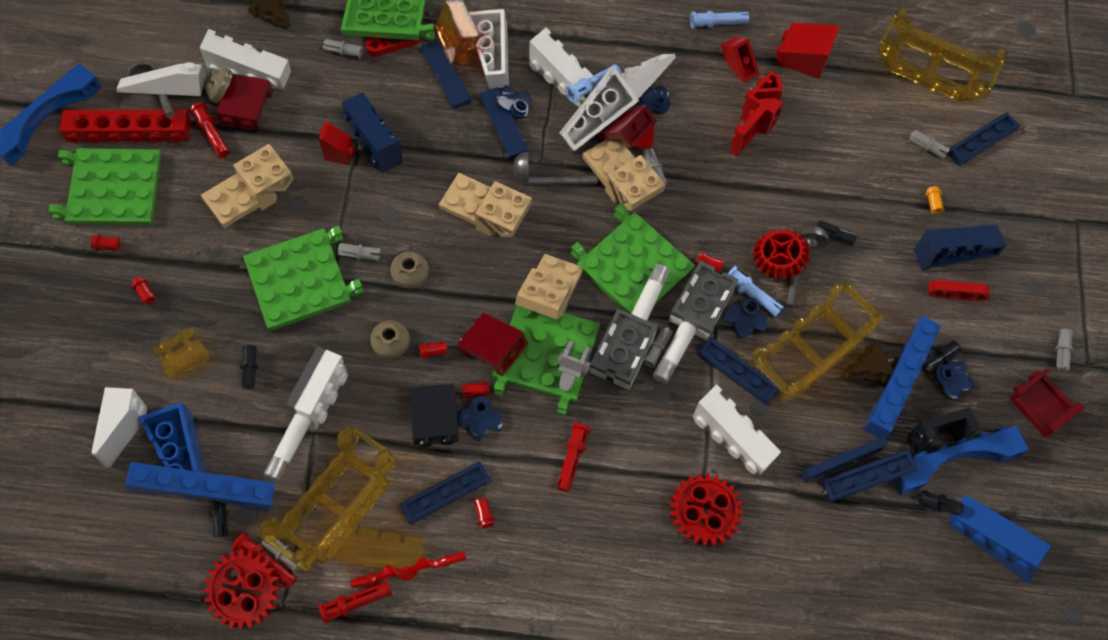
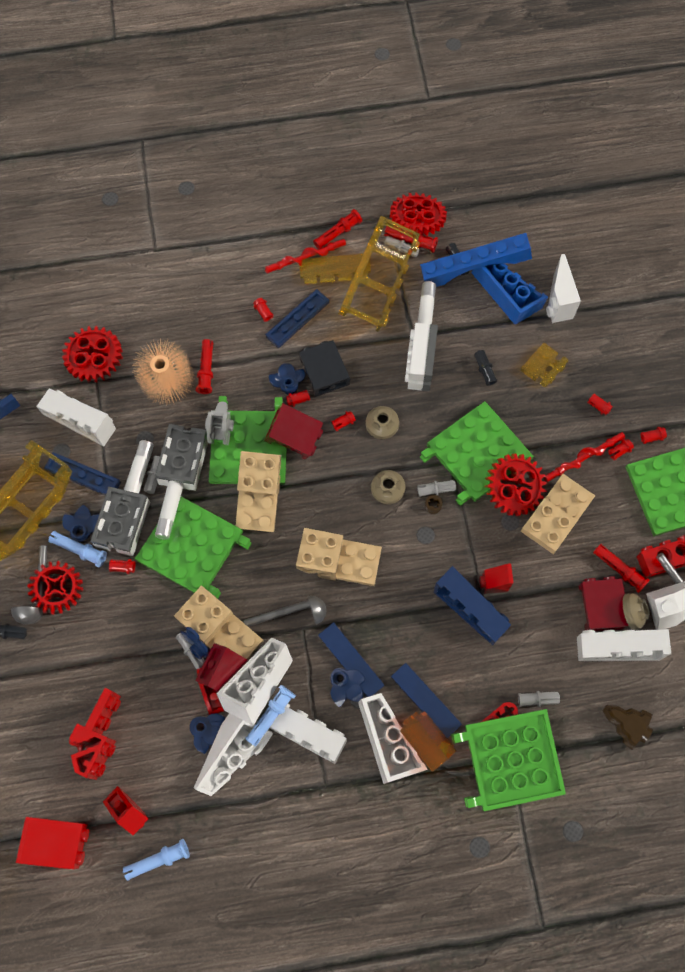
camera: 170 degrees right, 5 degrees up
none -> light nougat piece [132,338,195,404]
none -> dark blue plate [180,627,208,660]
none -> dark brown bush [425,495,443,514]
none -> red gear [485,453,547,516]
none -> red piece [544,432,625,483]
none -> red pin [608,439,634,461]

